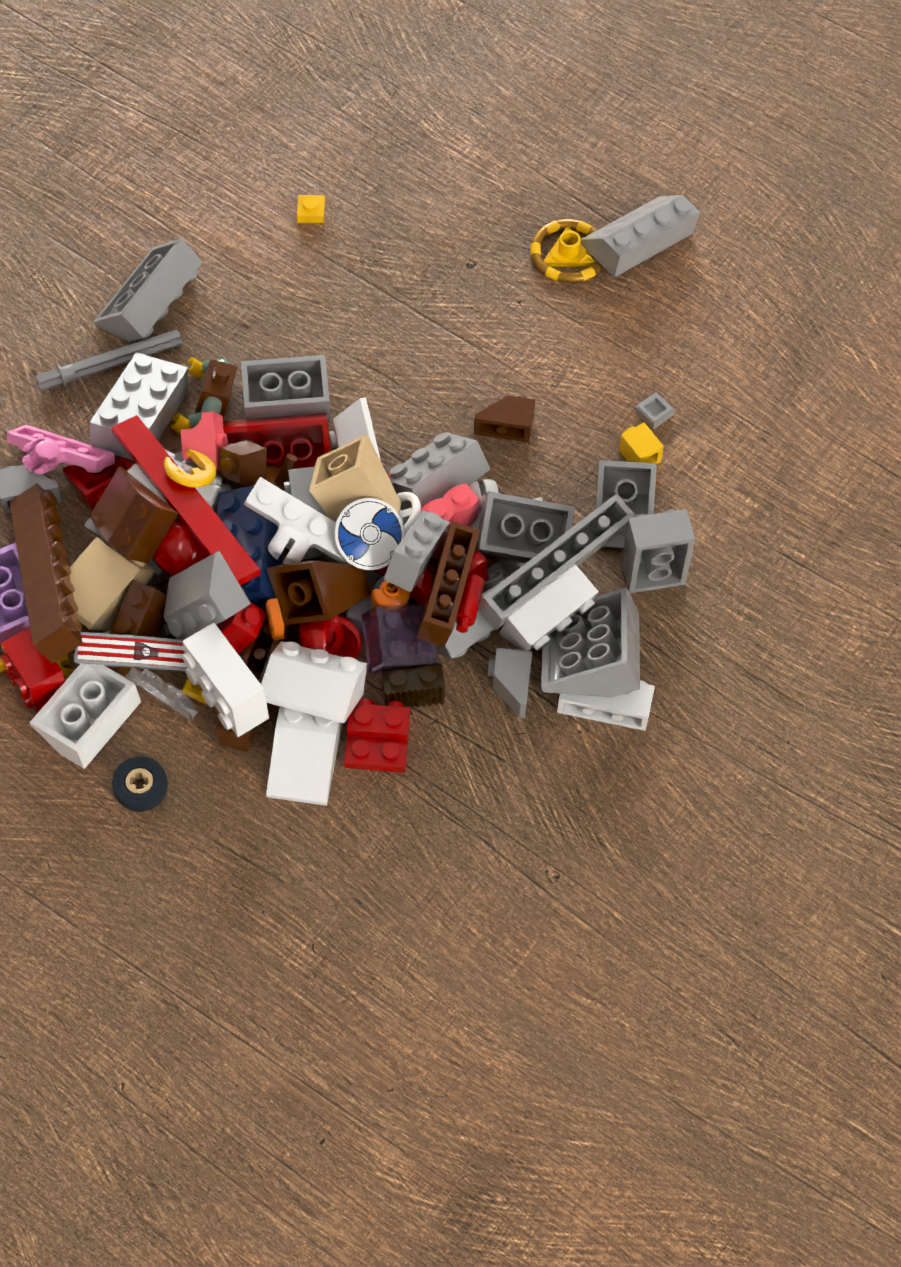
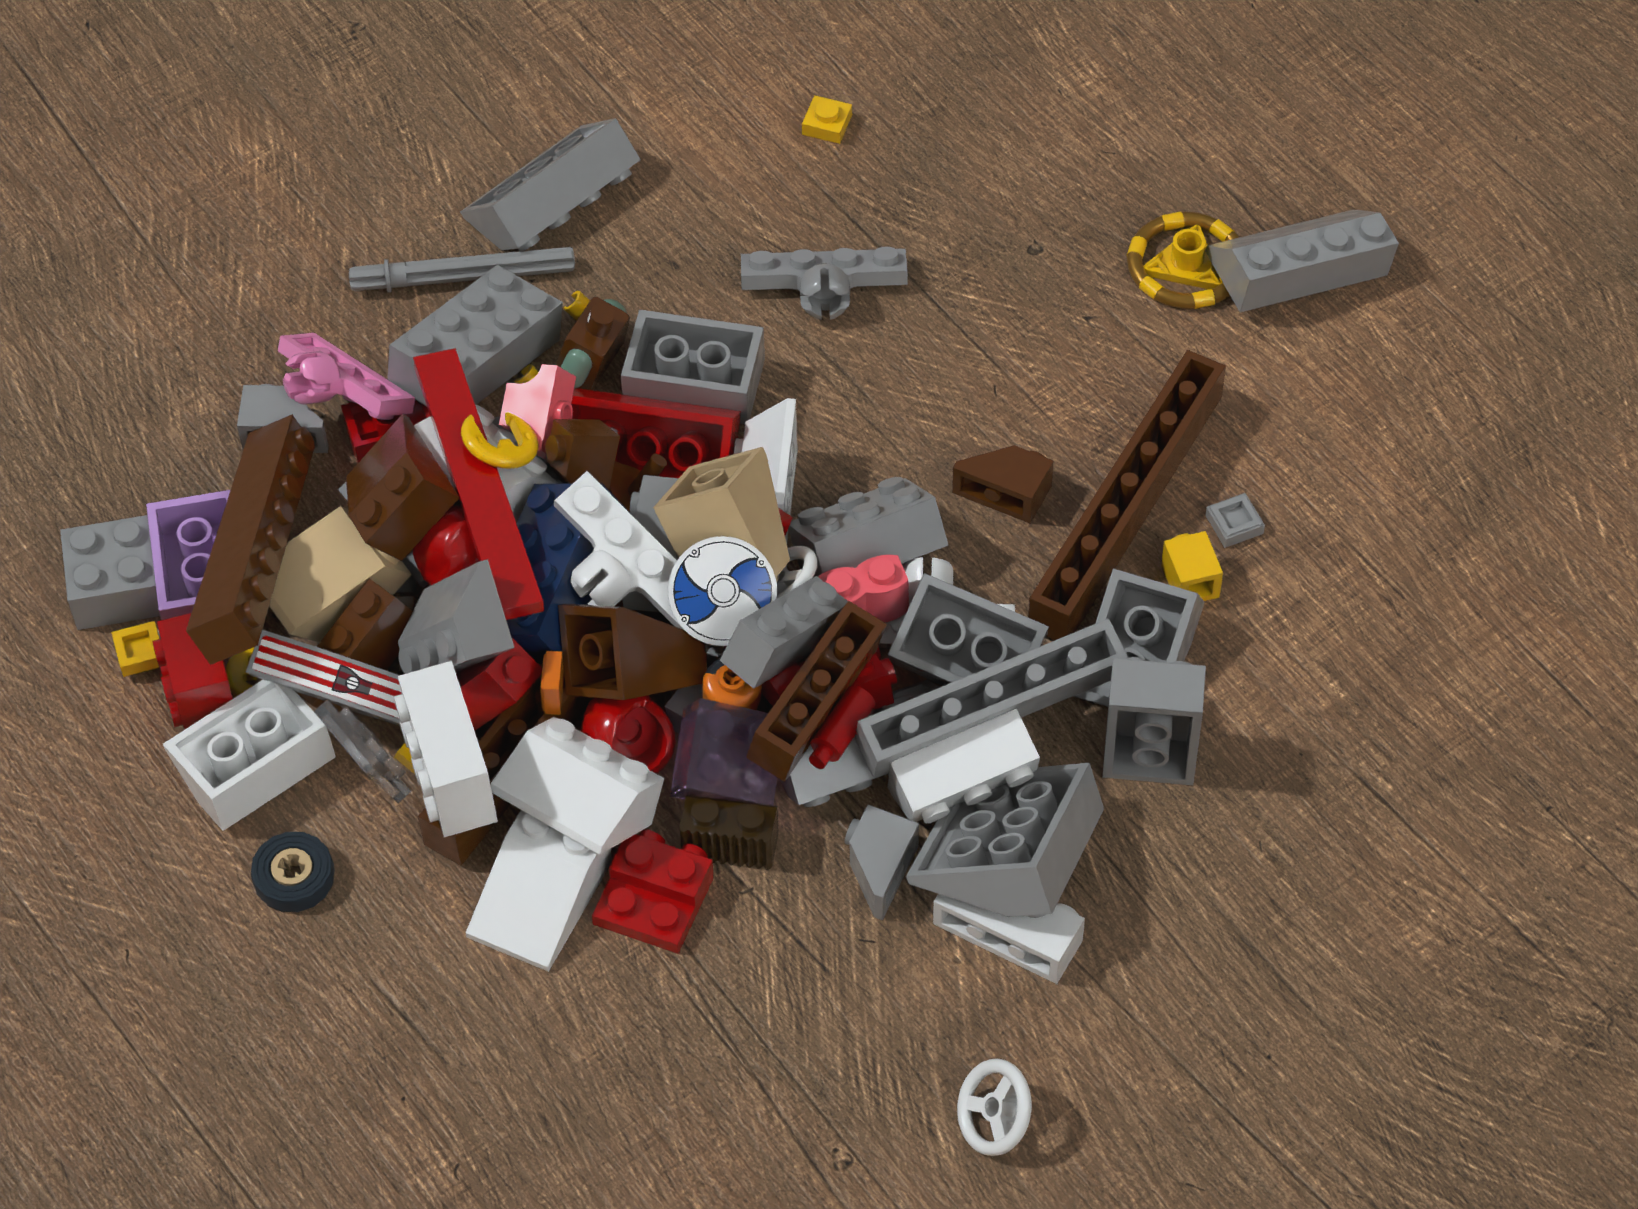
camera: 20 degrees right, 5 degrees down
none -> light grey plate [741,247,908,320]
none -> white piece [957,1059,1032,1156]
none -> reddish brown brick [1028,350,1226,640]

